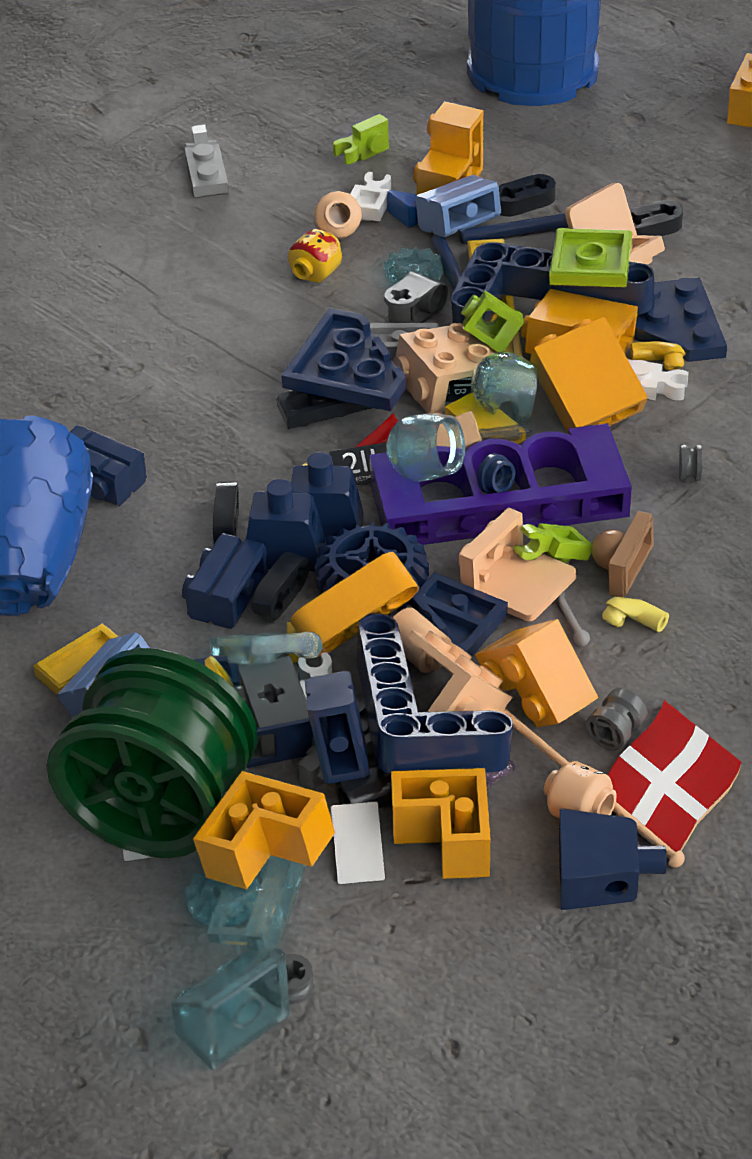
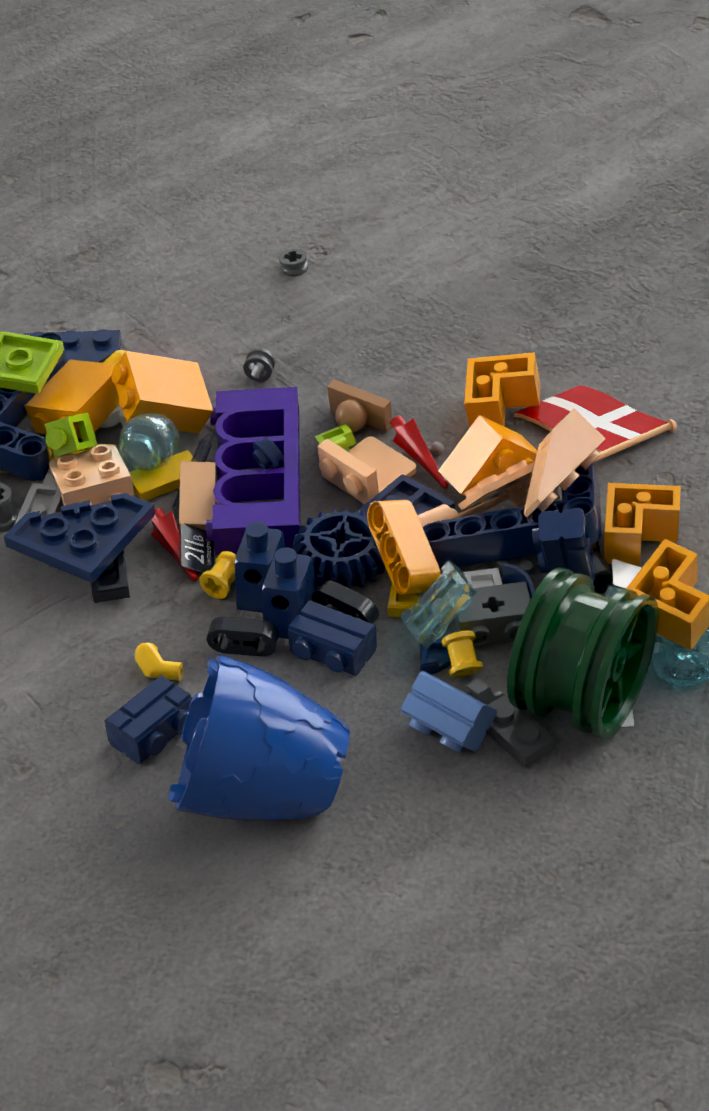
camera: 80 degrees left, 0 degrees up
yellow tile [33,623,119,696] -> none
clear light blue helmet [386,413,465,481] -> none
light nougat head [544,761,616,819] -> none
dark blue torso [559,809,666,910] -> none
dark grey wheel [586,688,648,751] -> none
light yellow arm [602,597,669,632] -> none
none -> yellow arm [135,642,183,681]
none -> red piece [390,415,449,489]
none -> light orange brick [464,352,540,428]
none -> light nougat slope [523,408,606,517]

